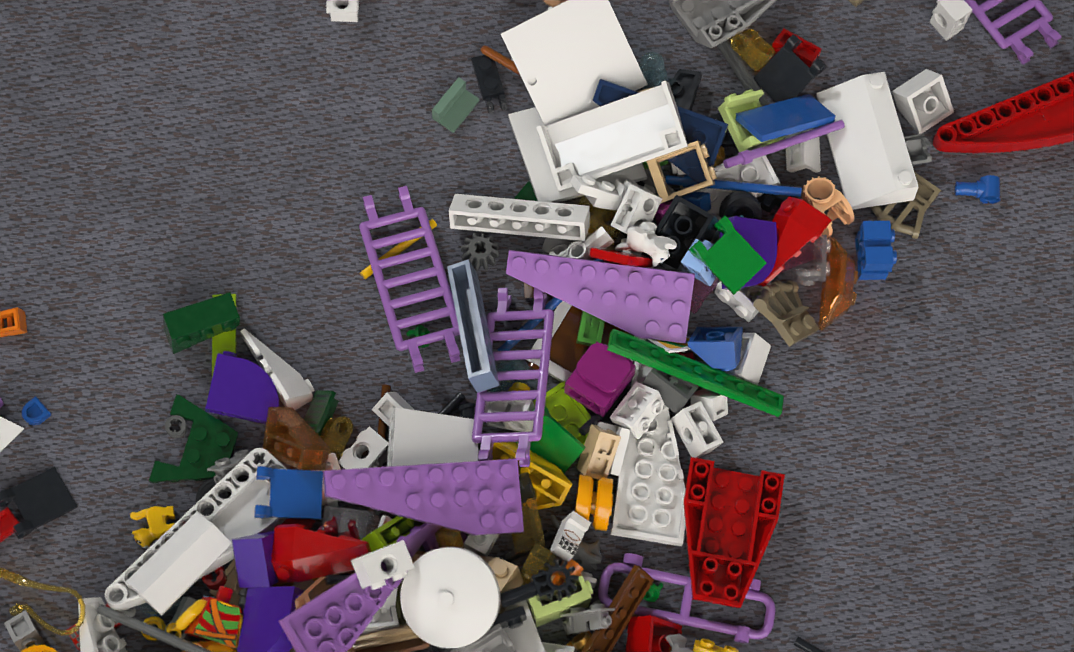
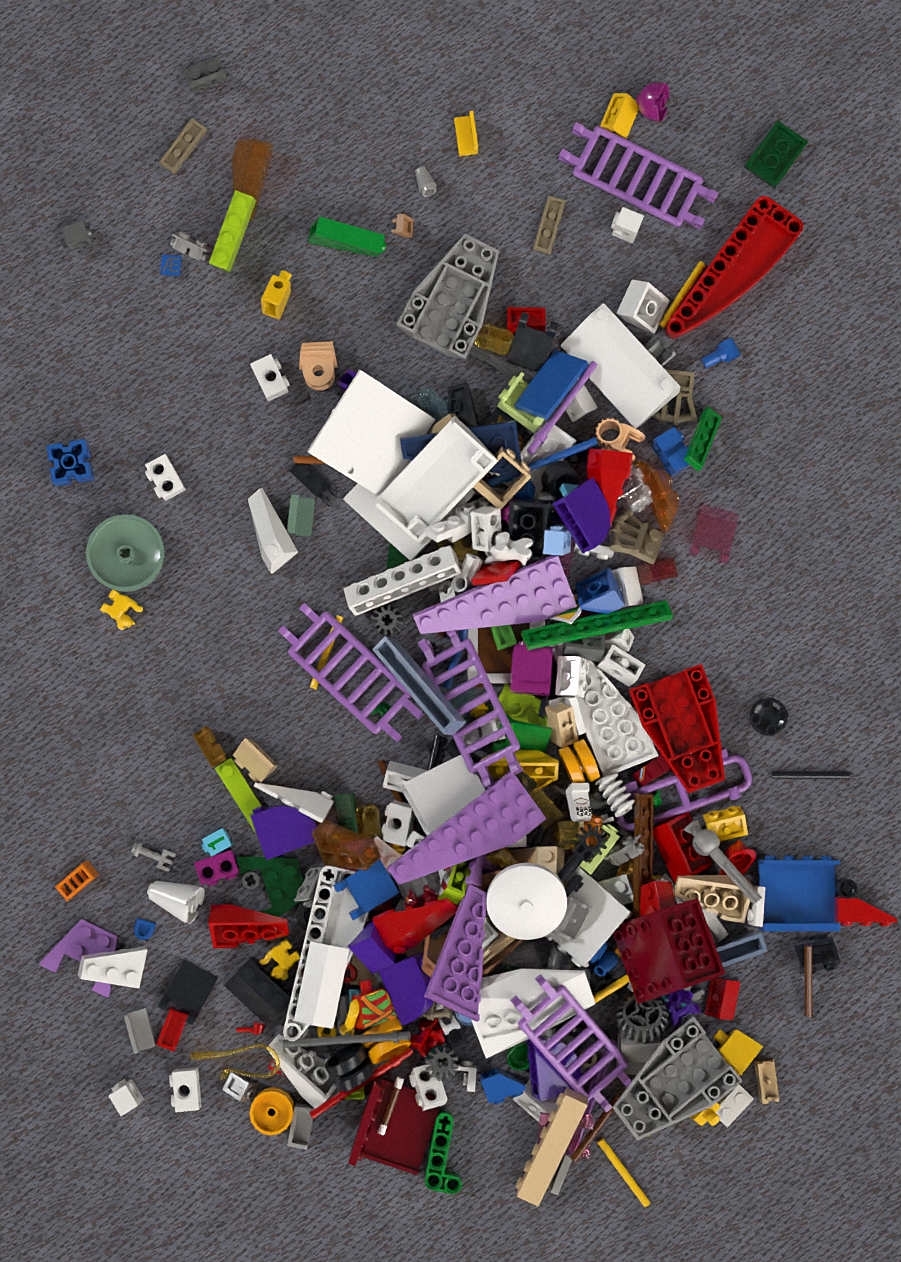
camera: 30 degrees left, 15 degrees up
dark green wedge [163,292,240,354] -> none
white brick [351,540,414,590] -> none
green flag [689,216,766,295] -> none
none -> sand green dish [86,514,165,592]
none -> yellow animal [100,590,143,630]
none -> light grey hinge [131,841,177,872]
none -> white cone [147,881,204,924]
none -> pearl gold hinge [192,726,227,768]
none -> magenta brick [194,849,240,887]
none -> medium azure brick [201,828,234,857]
none -> red wedge [208,904,289,948]
none -> black slope [224,957,292,1026]
none -> tan slope [233,738,279,782]
none -> red hand [236,1022,265,1035]
none -> white wedge [248,488,298,574]
none -> white piece [595,773,635,817]
none -> dark red leg [632,754,671,787]
none -> clear red slope [637,558,679,585]
none -> yellow bar [659,261,706,328]
none -> green tile [684,407,722,471]
none -> clear pink flag [689,505,739,565]
none -> black dish [749,698,789,736]

